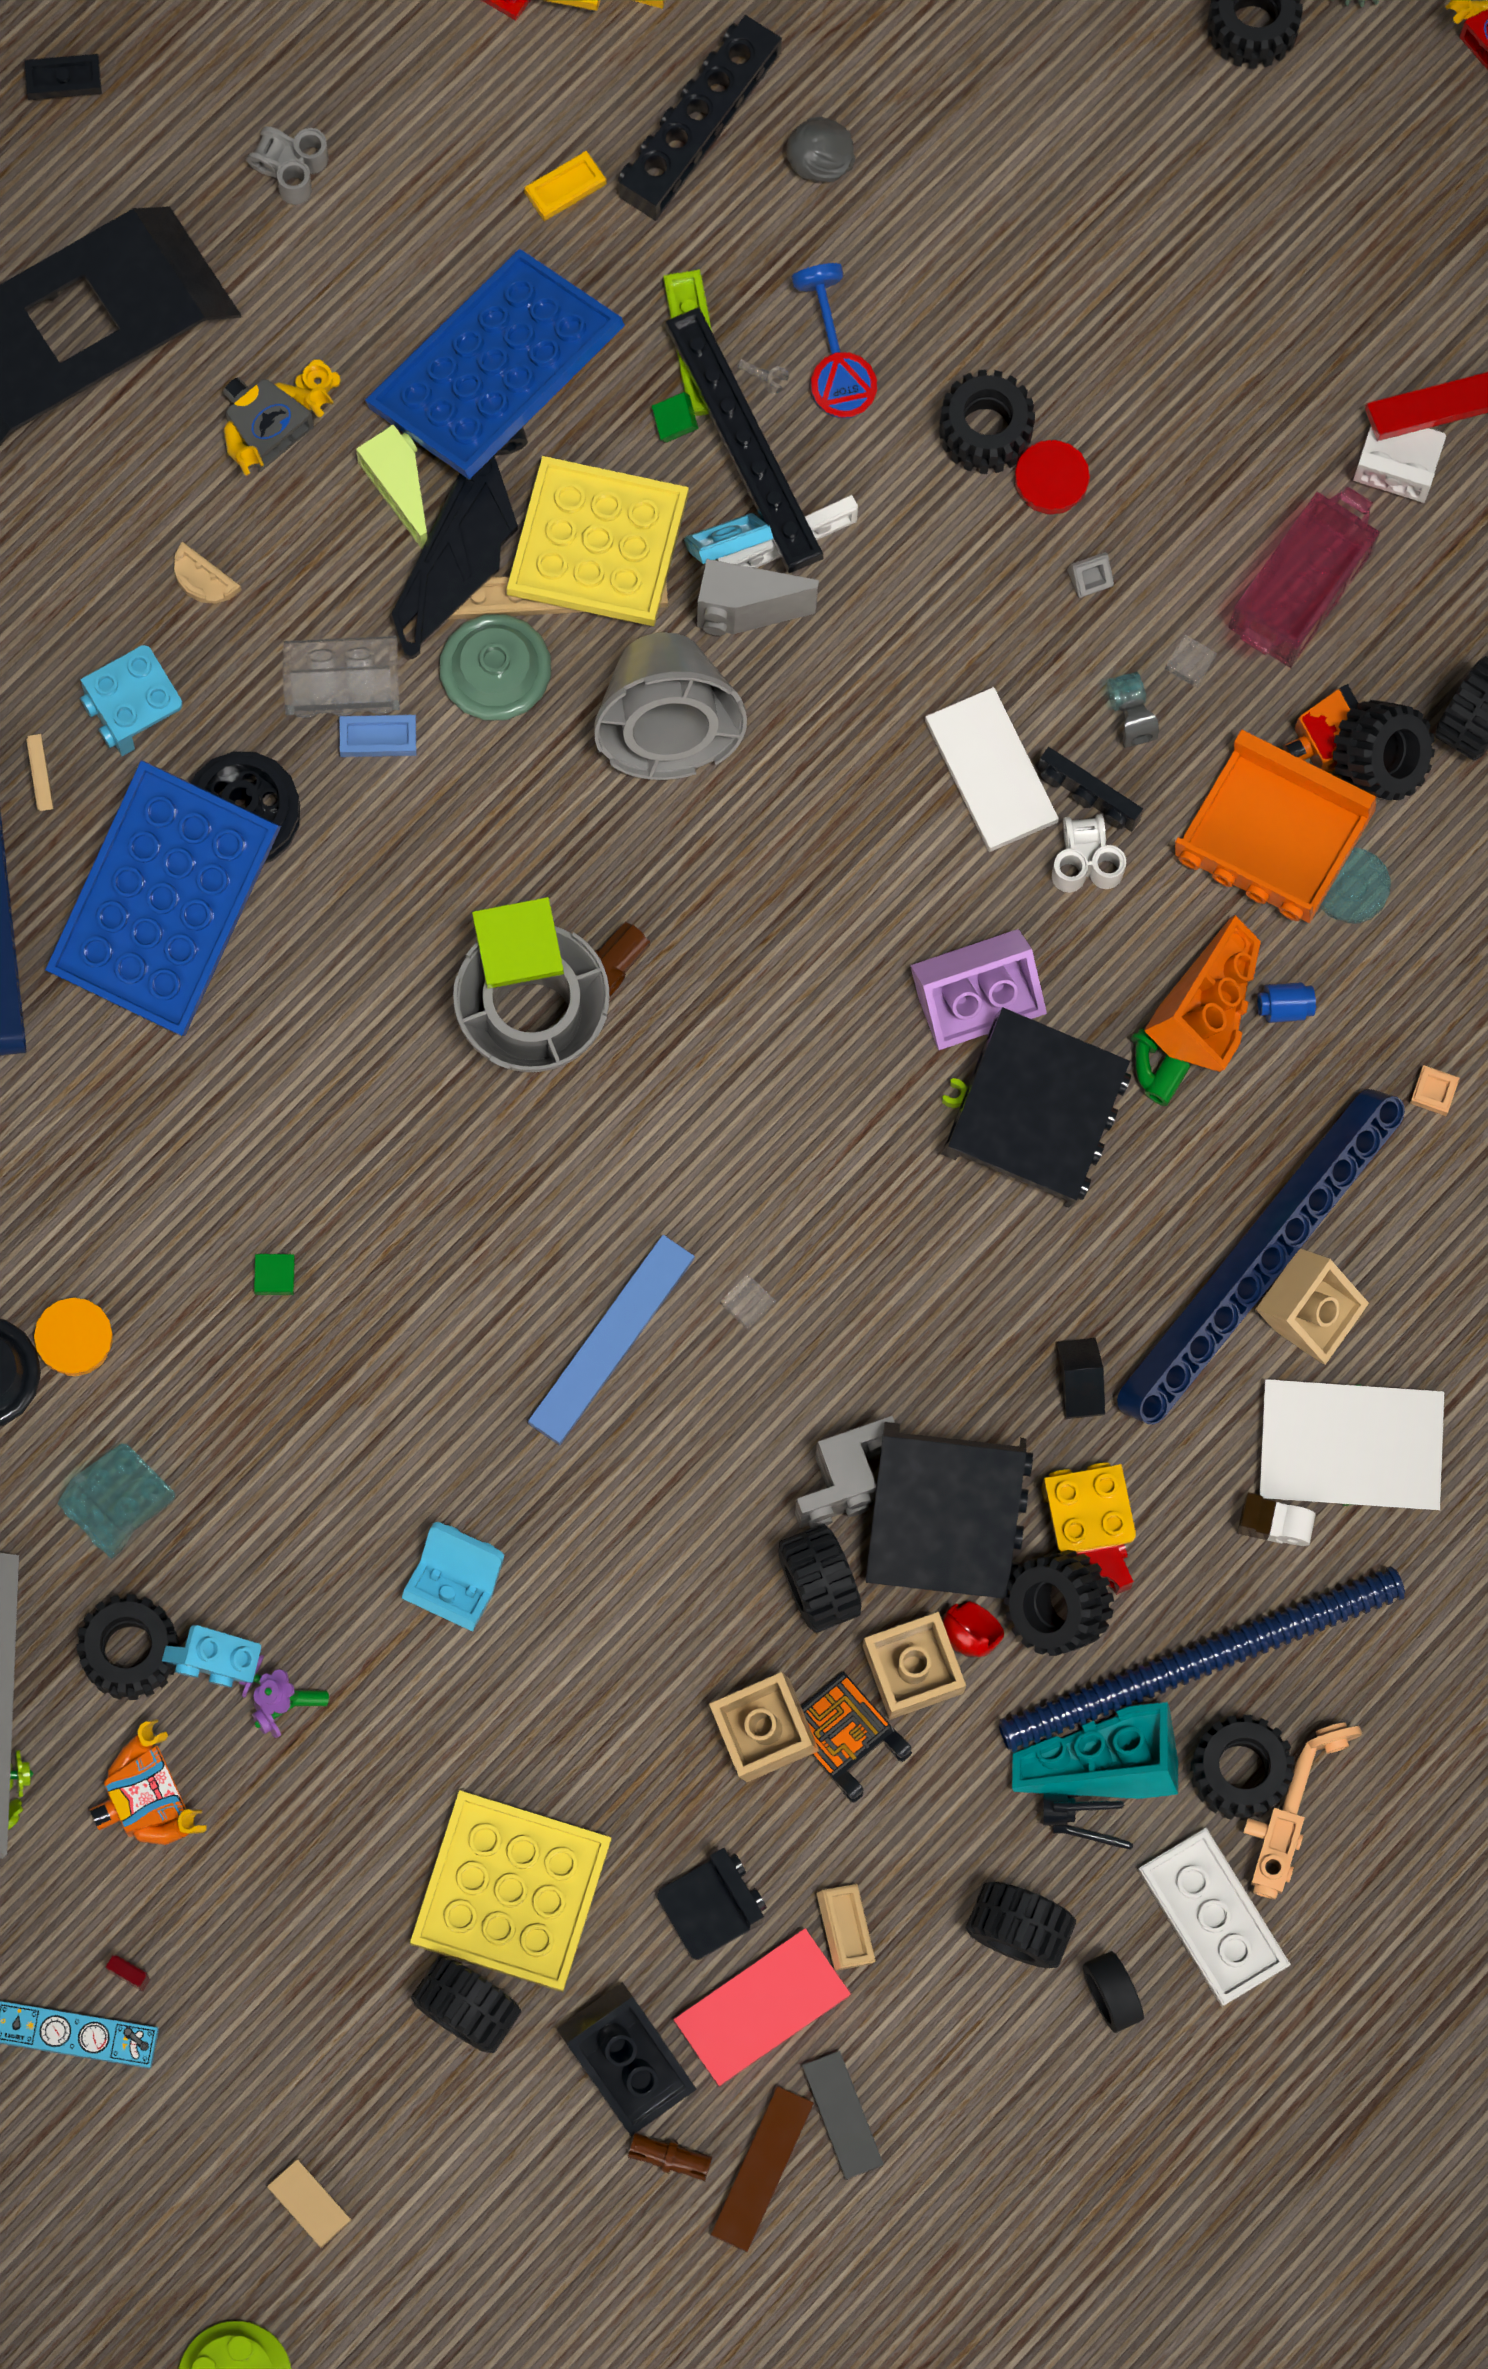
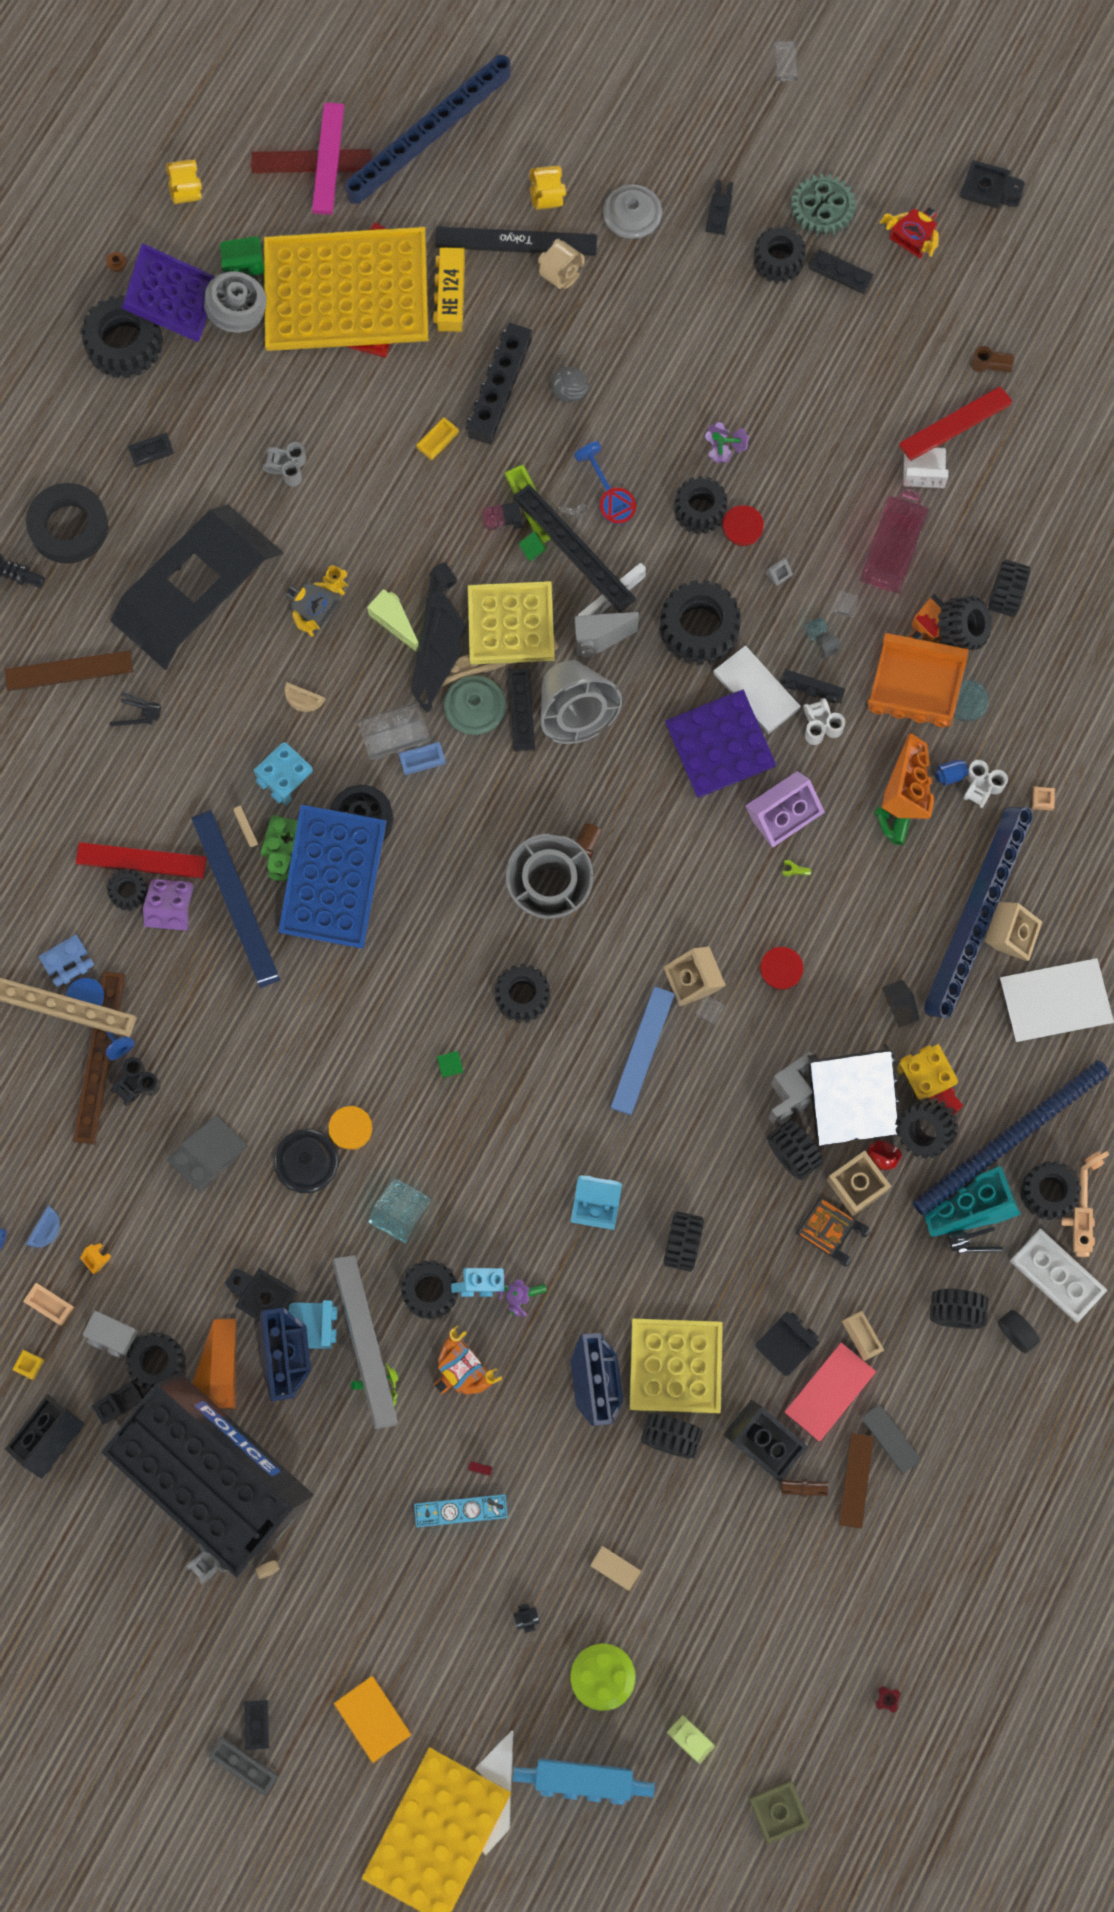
camera: 10 degrees left, 0 degrees up
blue plate [365,249,625,479] -> none
lime tile [472,897,564,989] -> none
medium azure tile [684,513,774,564] -> none
tan brick [709,1672,819,1782] -> none
black panel [941,1007,1131,1208] -> none
leg [1237,1492,1316,1546] -> none
none -> bright green plate [261,815,298,882]
none -> leg [482,502,522,530]
none -> black tyre [495,964,550,1023]
none -> black tile [508,668,535,752]
none -> black gear [513,1603,540,1633]
none -> dark blue wedge [570,1333,623,1426]
none -> black tyre [660,580,741,665]
none -> black tyre [663,1211,704,1272]
none -> tan slope [664,947,726,1006]
none -> dark purple plate [665,689,776,799]
none -> medium lavender plant [705,422,749,463]
none -> red tile [760,947,804,990]
none -> black plate [810,249,874,294]
none -> white piece [963,760,1008,809]

